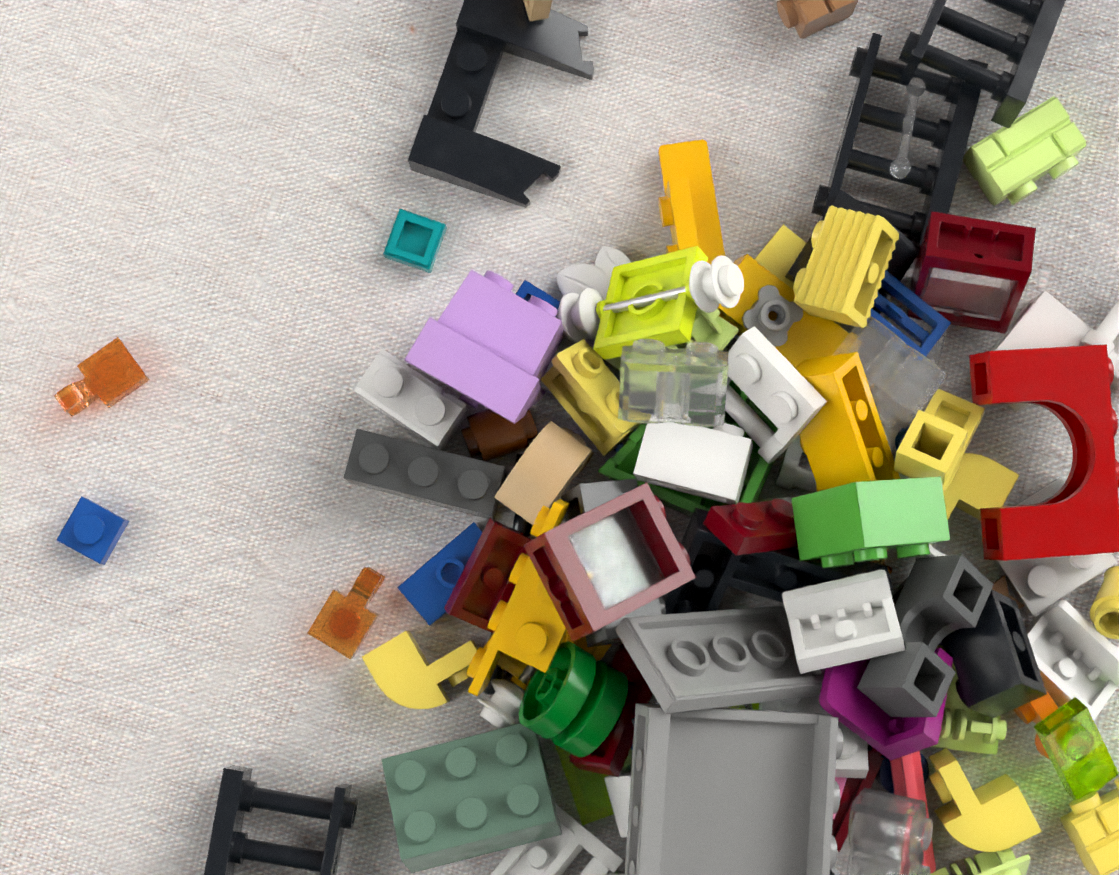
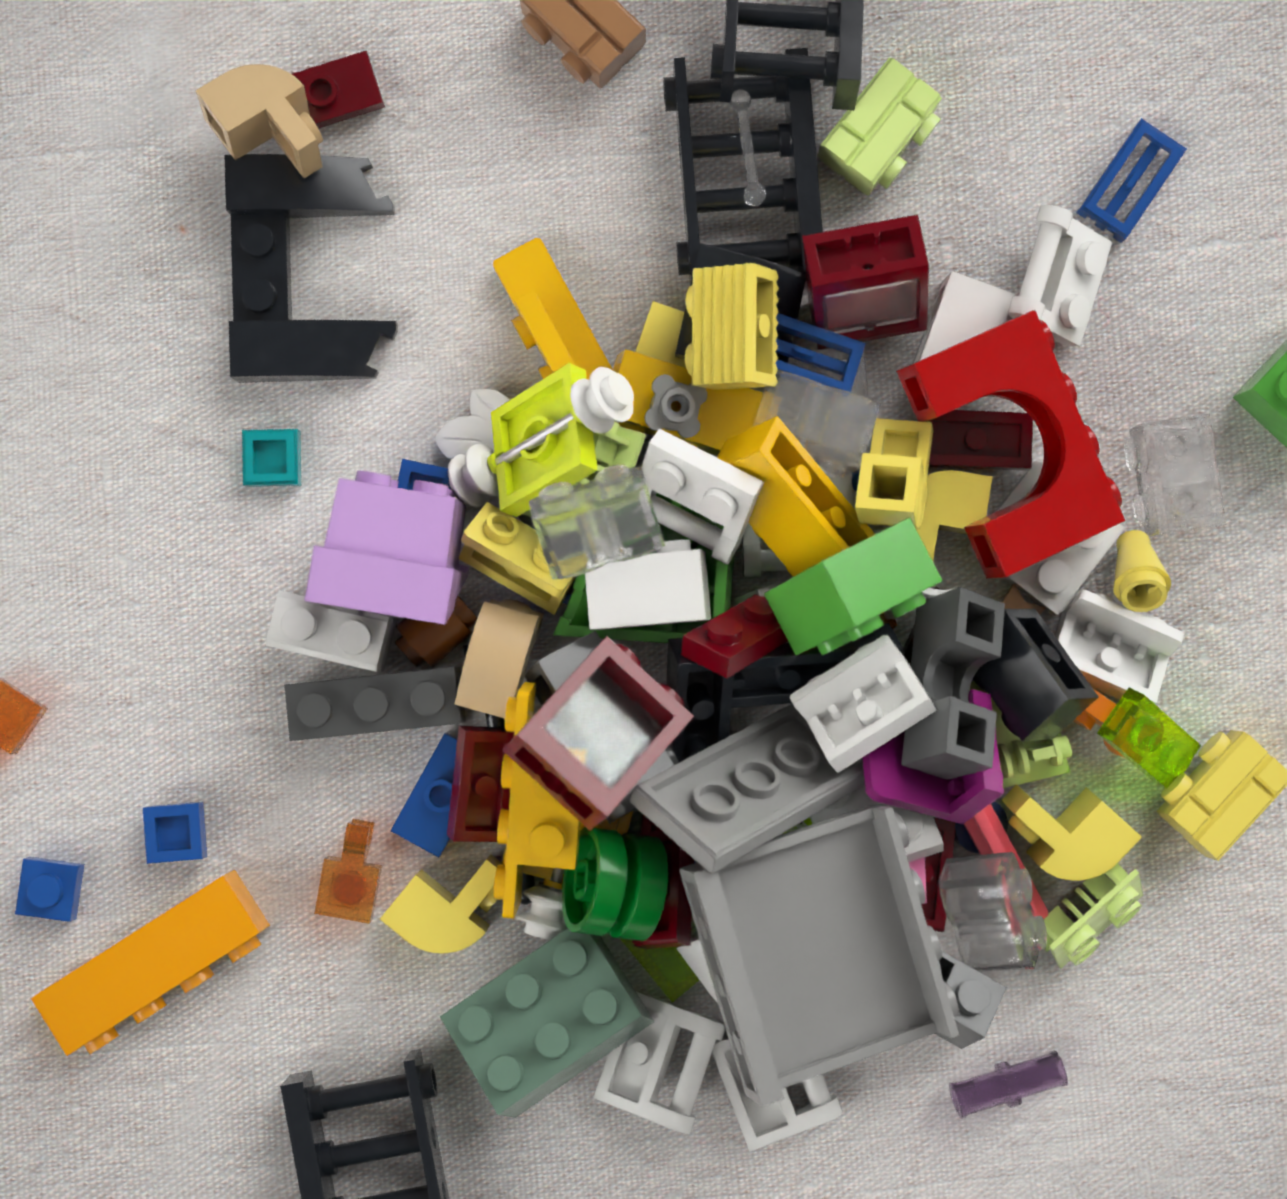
camera: 25 degrees left, 5 degrees up
none -> light orange brick [31,870,270,1056]
none -> blue plate [143,802,207,864]
none -> dark red plate [924,410,1033,471]

